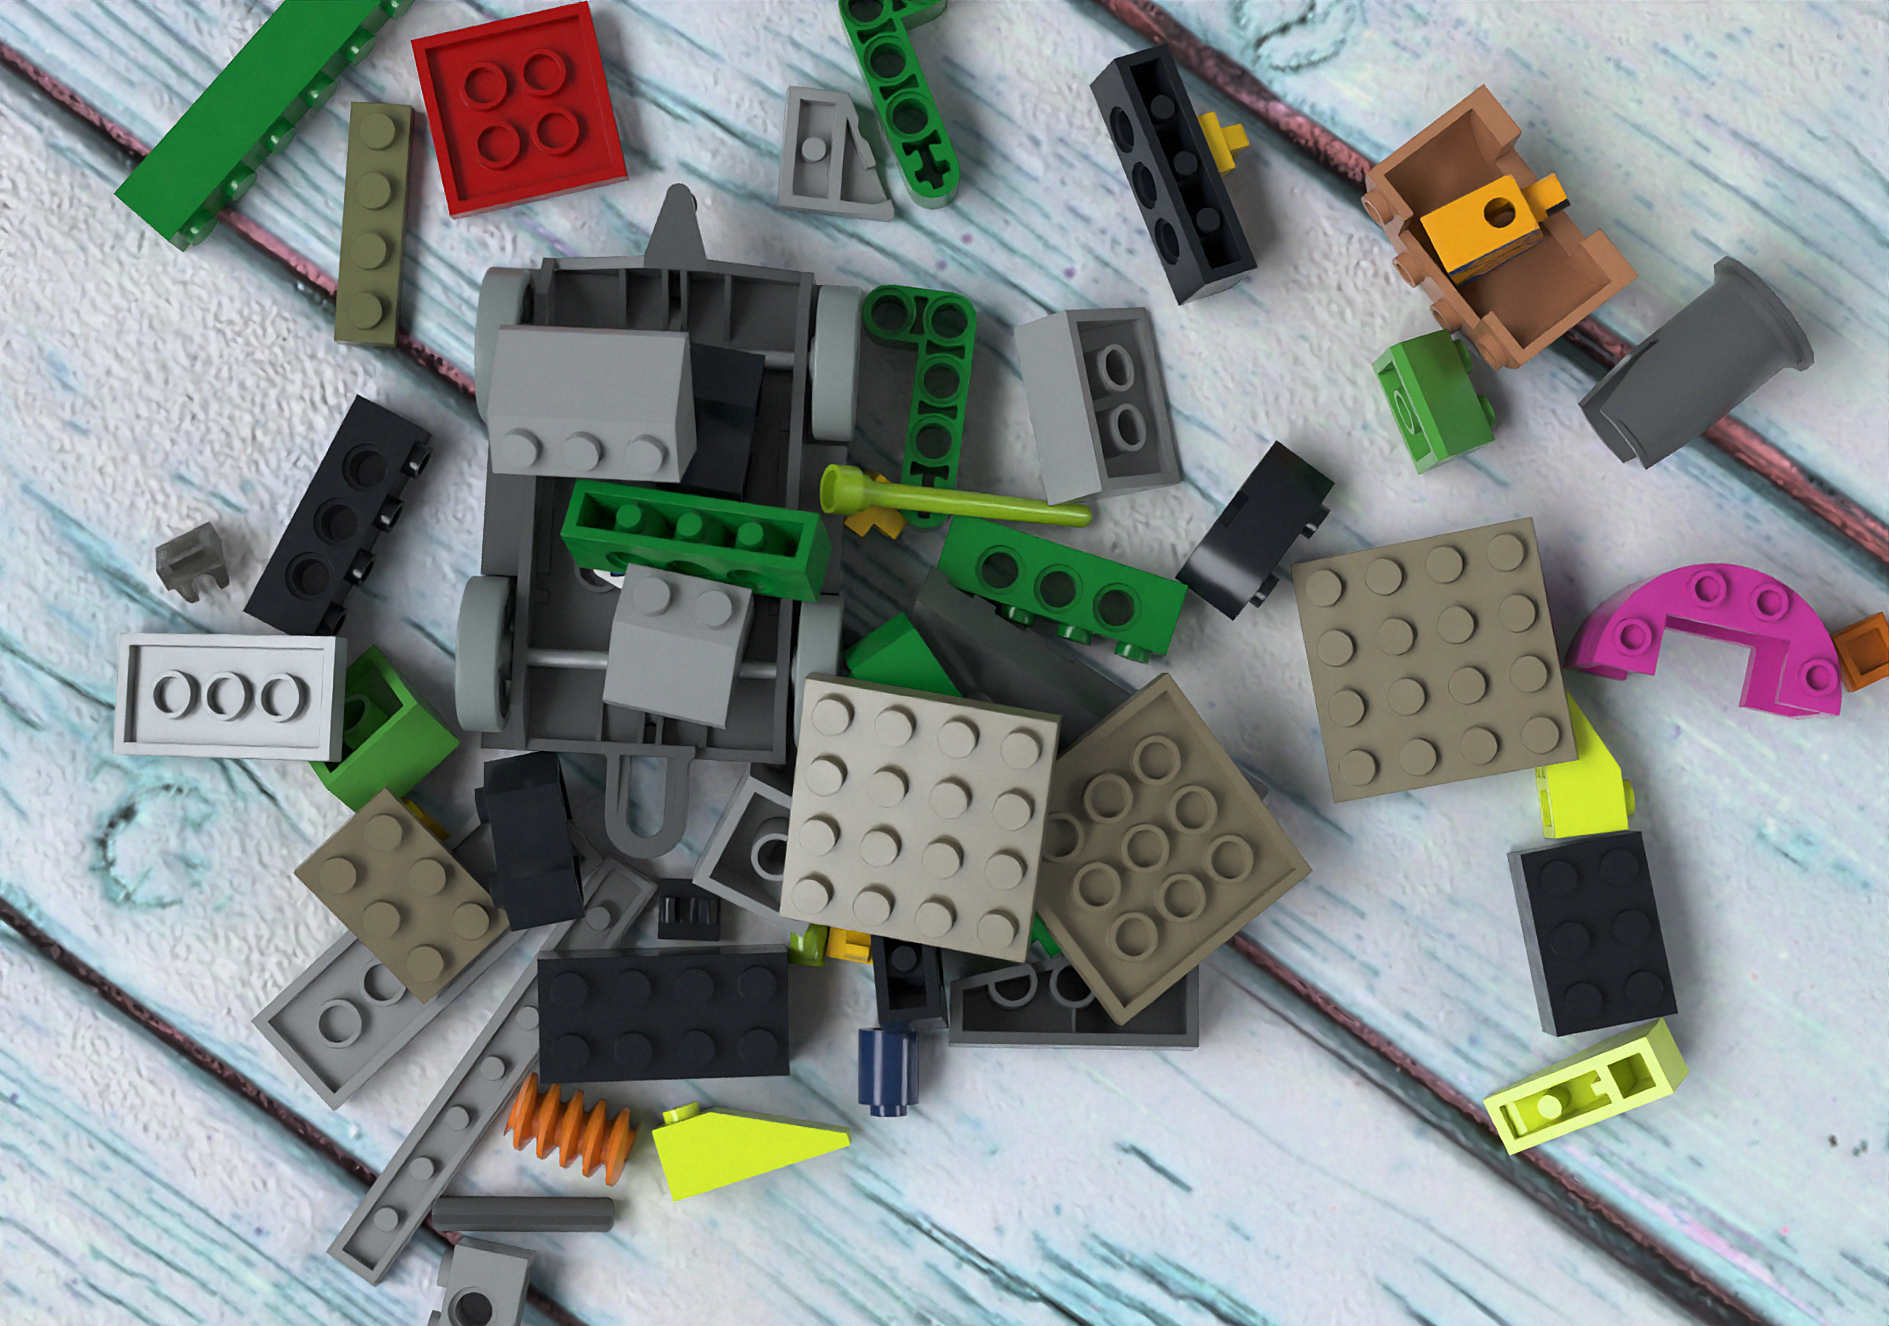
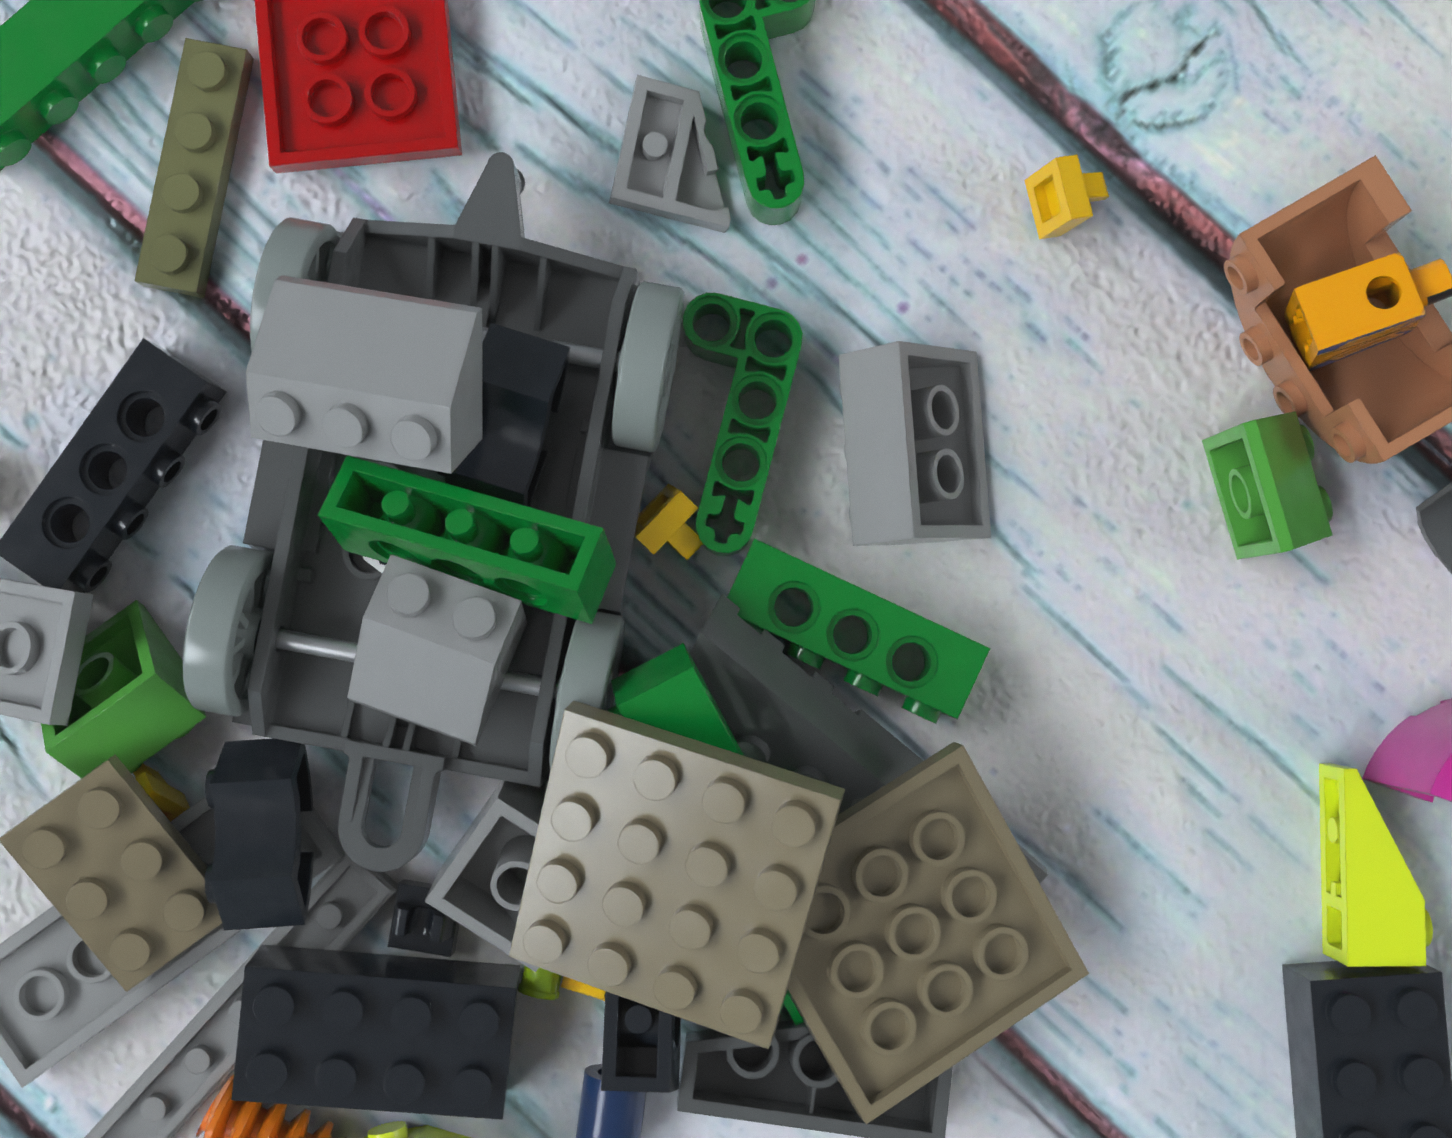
camera: 10 degrees right, 0 degrees up
lime piece [820,464,1093,528] -> none
black brick [1090,43,1258,306] -> none
black brick [1175,440,1335,621] -> none
dark tan plate [1290,517,1580,803] -> none

